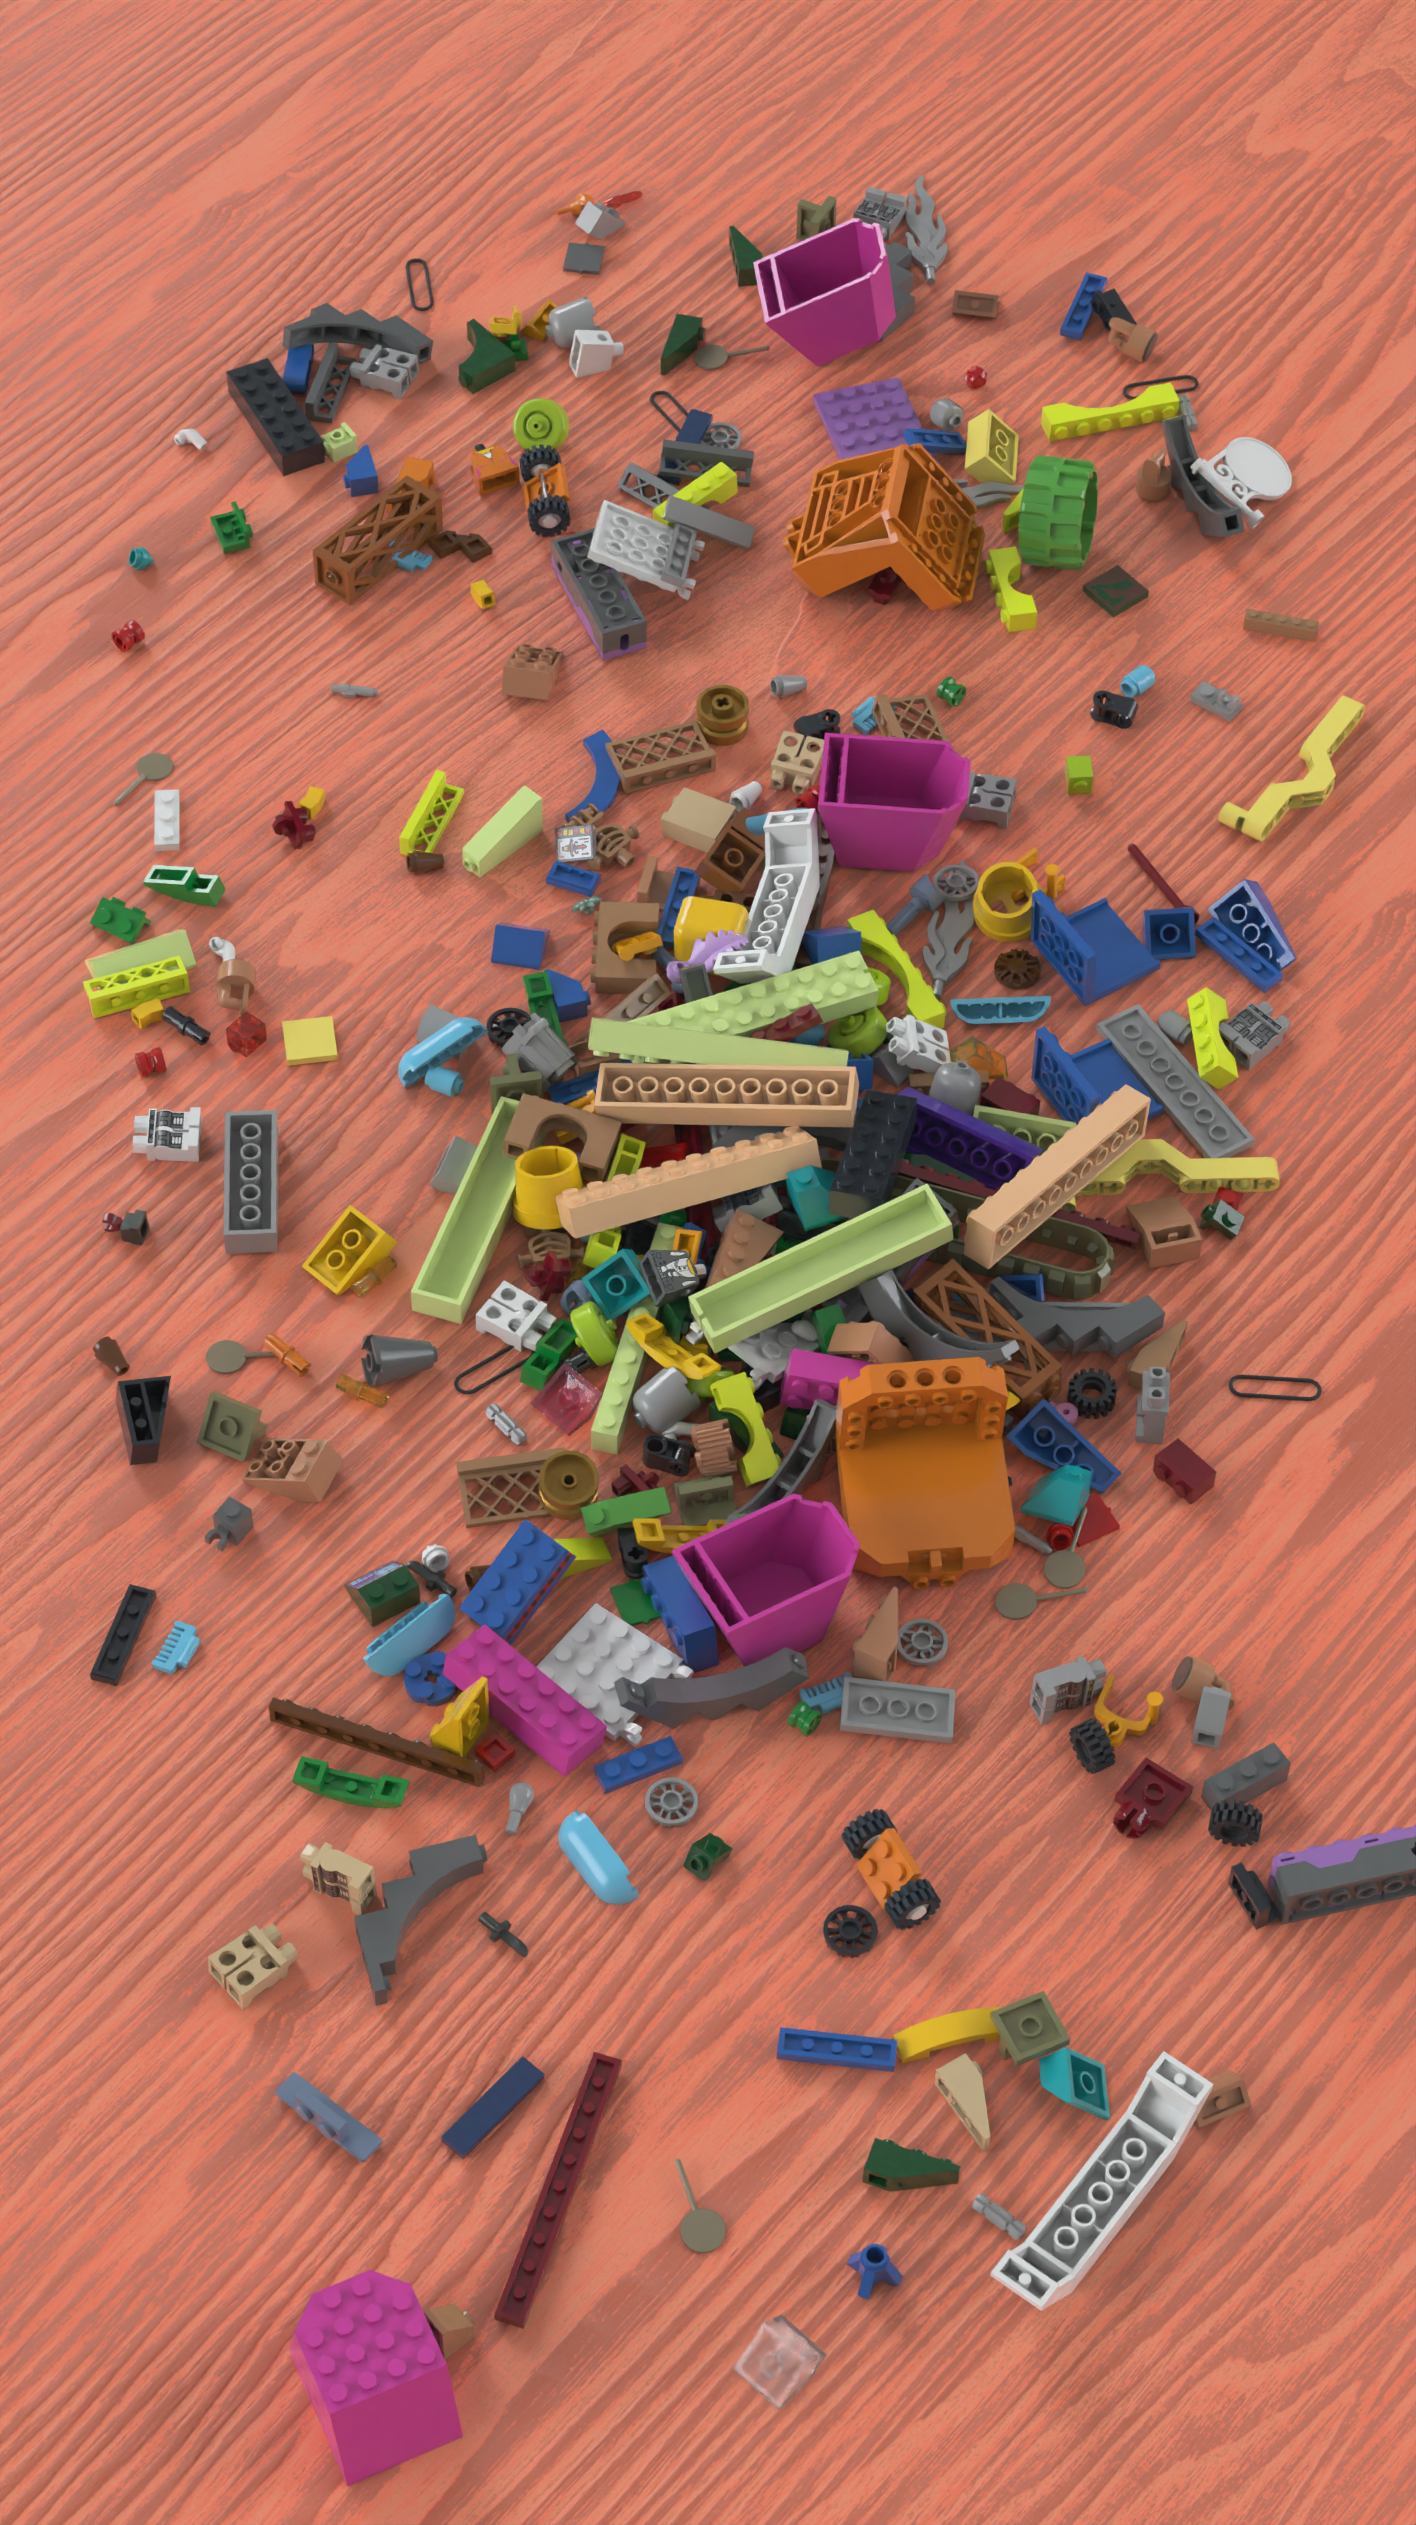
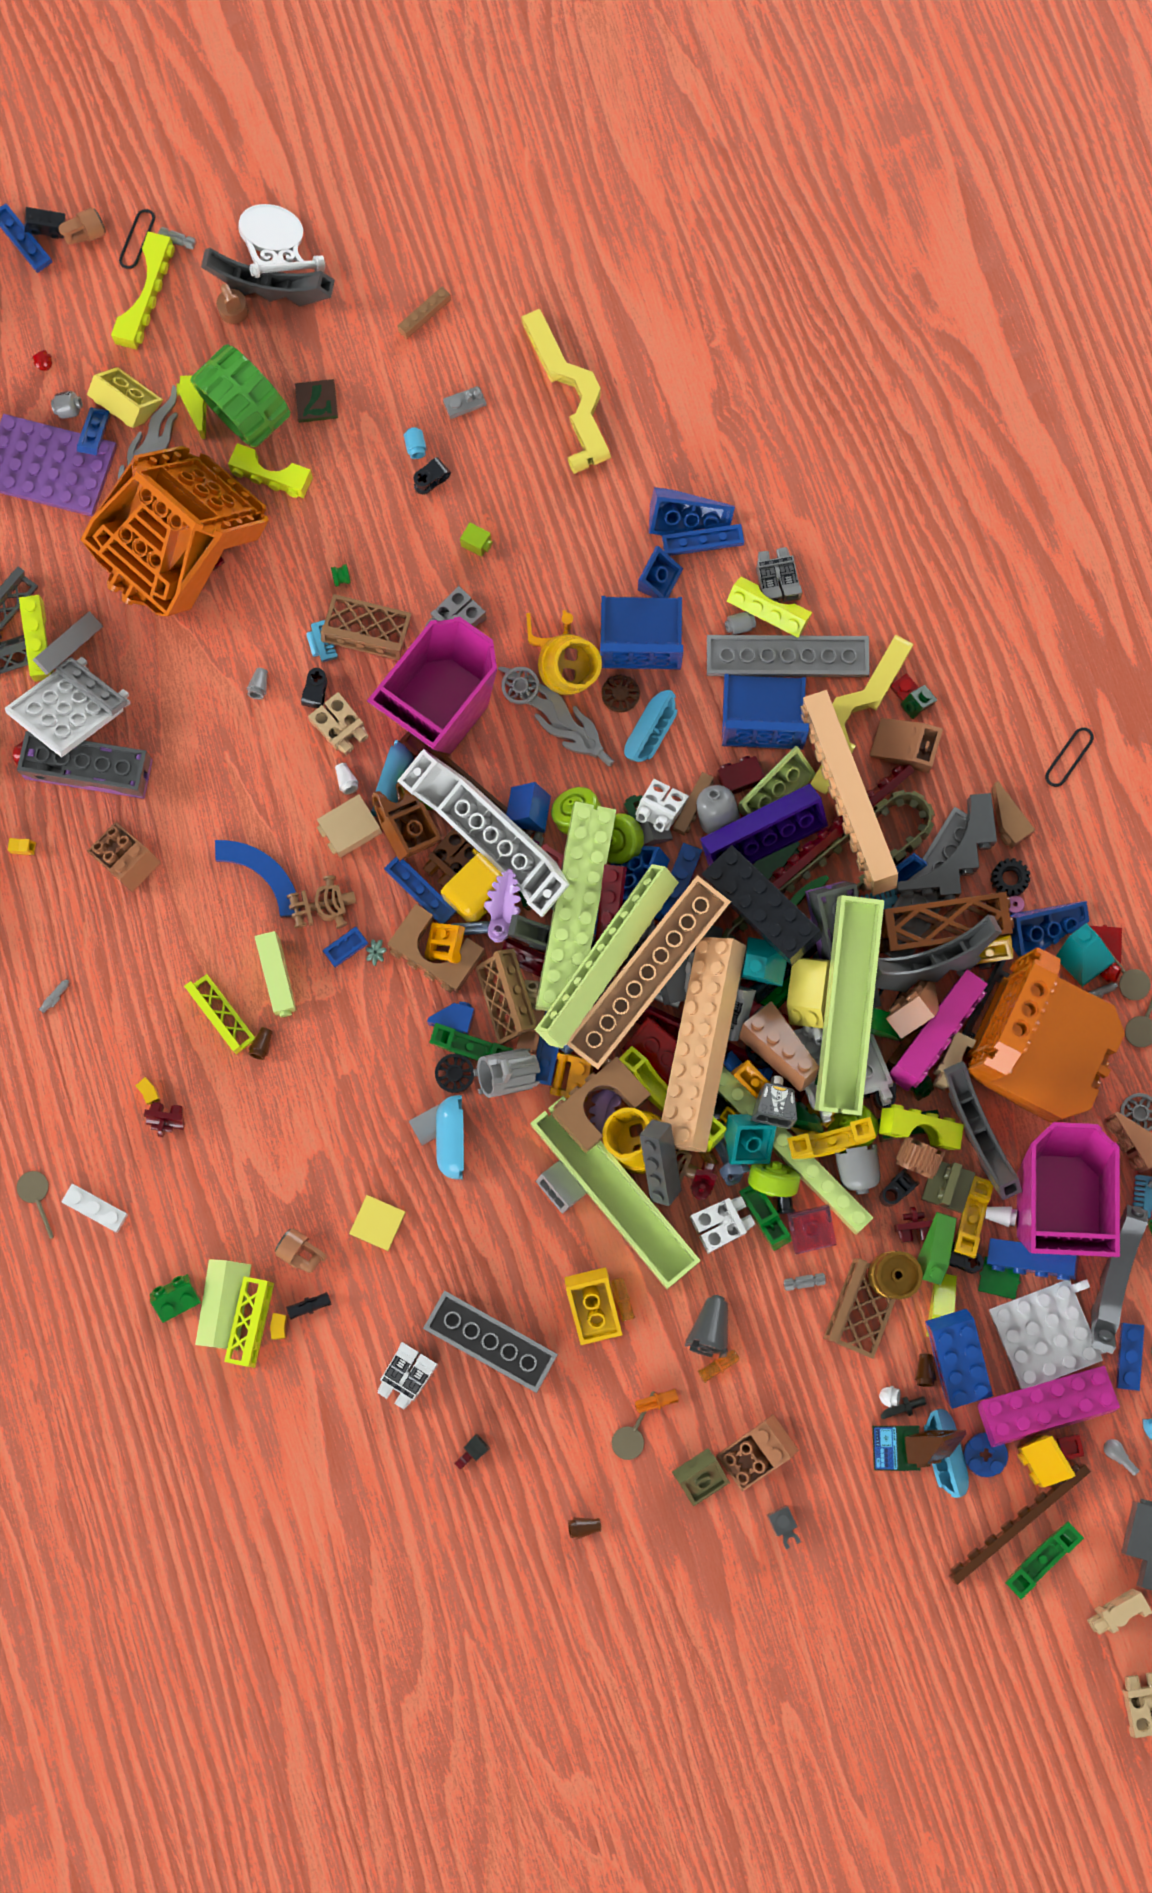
camera: 55 degrees left, 25 degrees up
black tile [90,1584,156,1686] -> none
black wedge [116,1376,171,1465] -> none
red wheel [135,1047,167,1078] -> none
green slope [143,865,226,907] -> none
medium azure piece [152,1621,201,1674] -> none
white arm [209,937,235,962] -> none
clear red brick [226,1011,267,1057] -> none
medium azure brick [425,1065,465,1097] -> none
black piece [454,1345,535,1394] -> none
olive bracket [489,1054,542,1115] -> none
blue slope [491,922,550,970] -> none
piece [555,825,597,863] -> none
medium nougat fence [606,721,716,794] -> none
nougat panel [637,856,675,912] -> none
white arm [661,1421,698,1440] -> none
pearl gold wheel [696,685,749,746] -> none
red wheel [795,784,820,812] -> none
neon yellow arch [847,910,947,1029] -> none
sand blue piece [886,875,947,936] -> none
clear yellow slope [949,1036,1008,1080] -> none
dark red piece [1127,844,1200,925] -> none
light grey hips [1135,1366,1170,1444] -> none
dark red brick [1153,1438,1216,1504] -> none
none -> dark grey brick [640,1119,682,1206]
none -> reddish brown slope [905,1430,966,1468]

